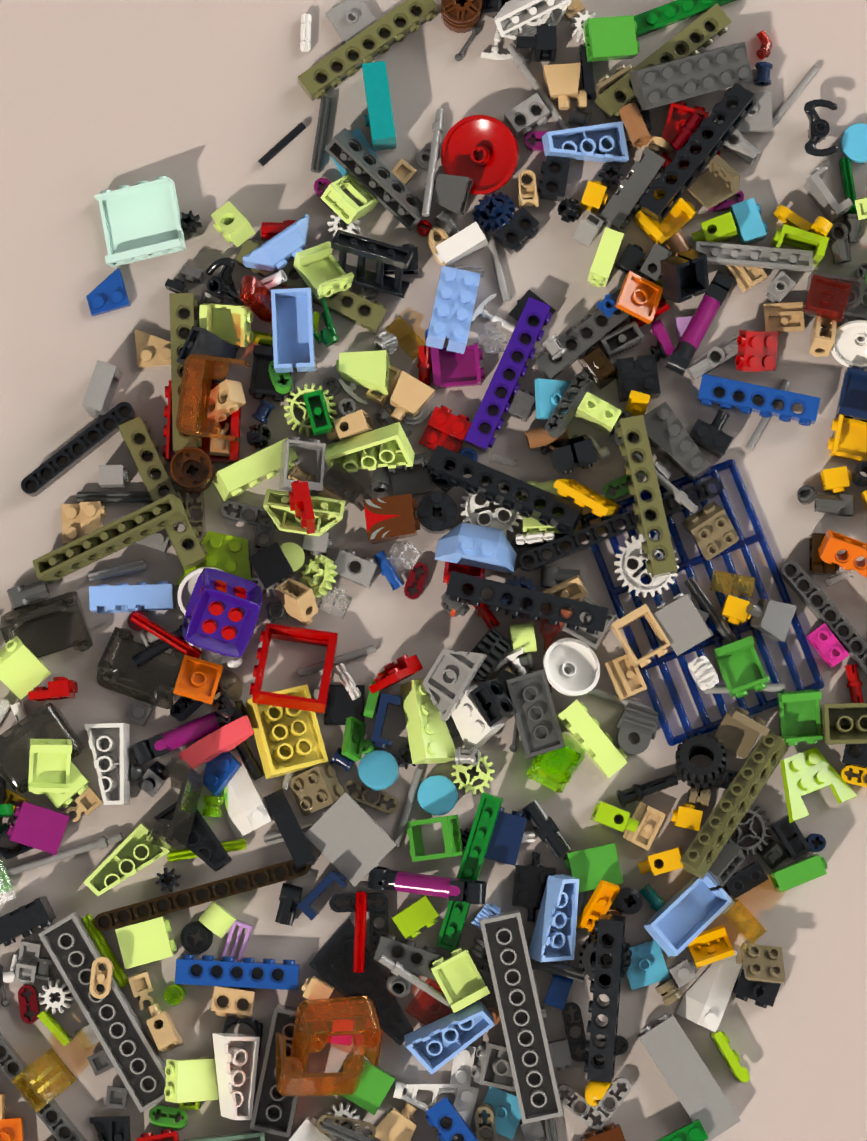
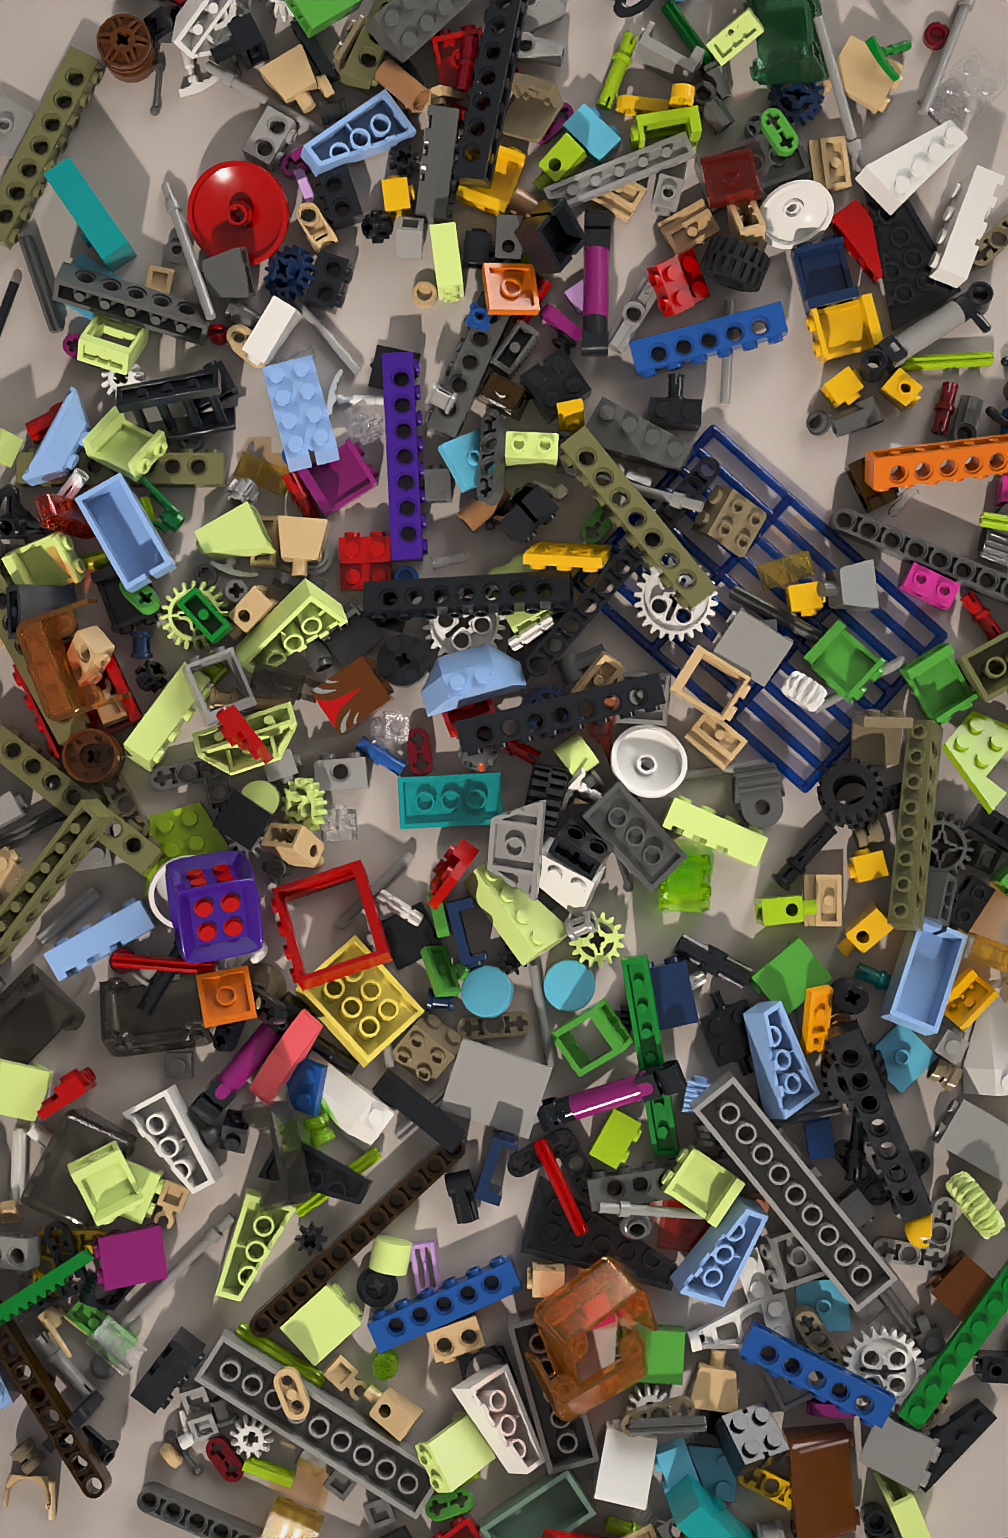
camera: 25 degrees left, 5 degrees up
none -> lime bush [201,652,230,685]
none -> lavender tile [293,168,315,202]
none -> teal plate [398,772,503,829]
none -> tan tile [412,281,438,308]
none -> lime pin [596,31,637,111]
none -> black tyre [699,236,771,292]
none -> black pin [844,1105,866,1183]
none -> yellowish green gear [945,1170,1005,1239]

